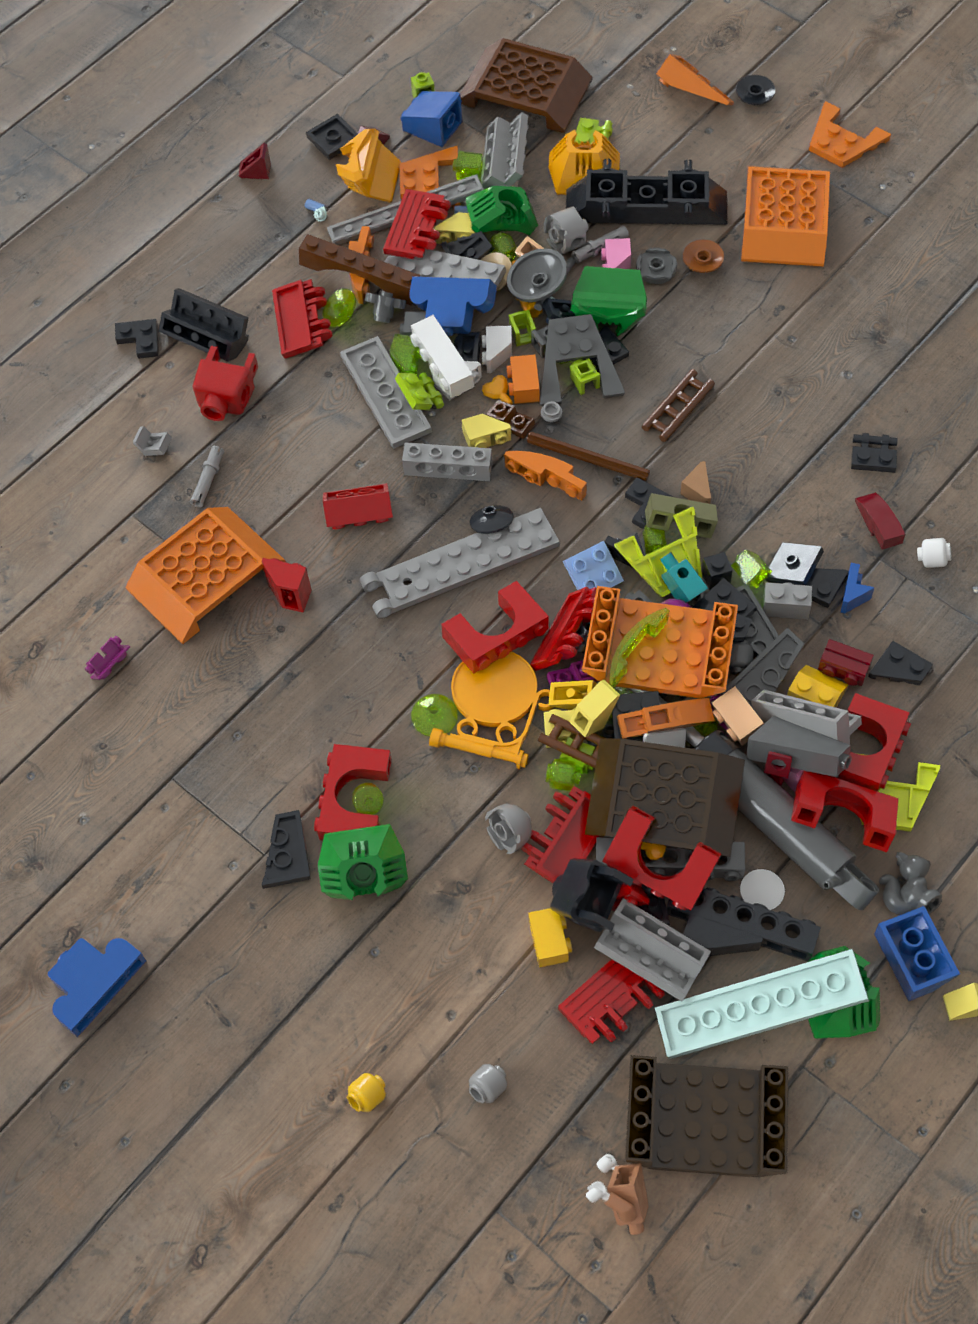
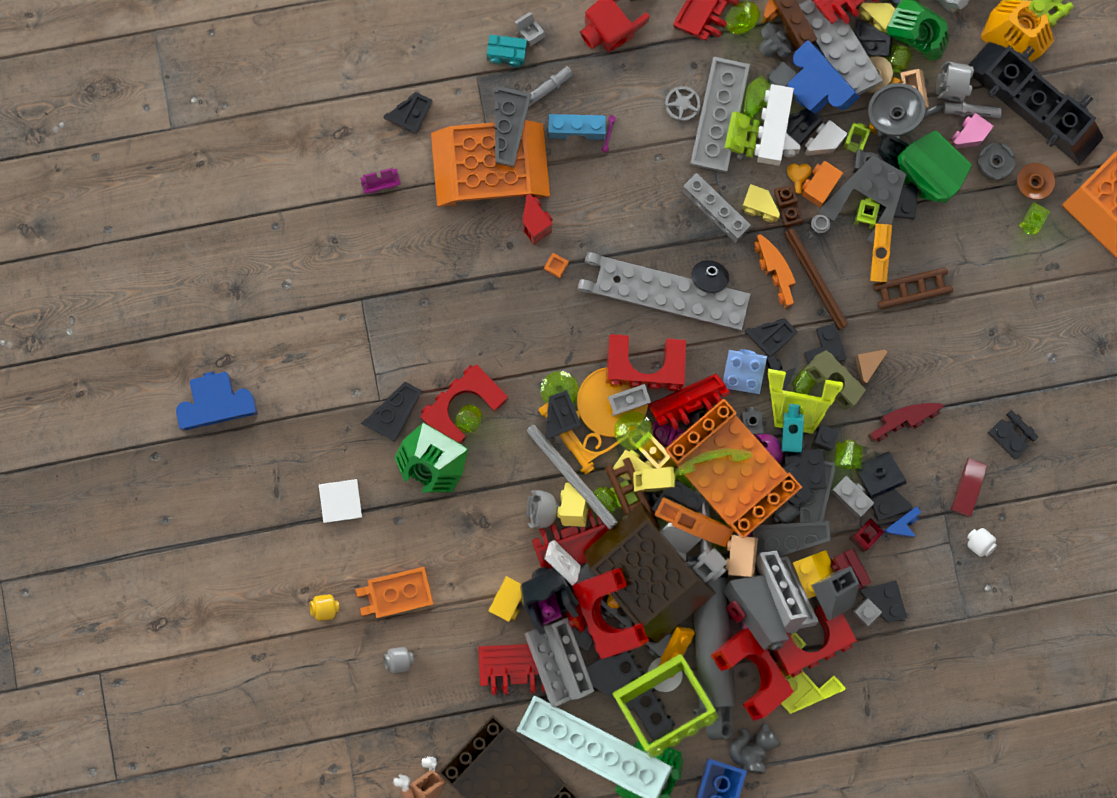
camera: 30 degrees right, 20 degrees up
red slope [323,483,393,529] -> none
none -> white tile [319,479,362,523]
none -> orange tile [355,567,433,619]
none -> black wing [383,92,433,134]
none -> teal brick [487,34,527,67]
none -> dark grey wing [494,85,531,168]
none -> light grey axle [527,425,617,529]
none -> magenta hinge [538,592,562,625]
none -> orange tile [543,252,569,279]
none -> white tile [545,540,581,585]
none -> black wing [546,390,581,440]
none -> dark azure arch [548,114,606,140]
none -> light yellow slope [557,483,588,527]
none -> magenta hinge [602,115,616,153]
none -> light grey panel [608,384,651,417]
none -> lime window [613,654,719,758]
none -> clear neon green dish [614,412,653,449]
none -> light orange hinge [658,627,695,678]
none -> light grey wheel [665,86,700,121]
none -> light grey brick [692,548,727,583]
none -> black wing [745,318,798,357]
none -> dark grey slope [811,566,859,621]
none -> dark red slope [849,518,884,553]
none -> light grey brick [851,598,882,627]
none -> dark red slope [868,403,944,442]
none -> light orange piece [870,224,892,282]
none -> clear neon green brick [1019,202,1050,235]

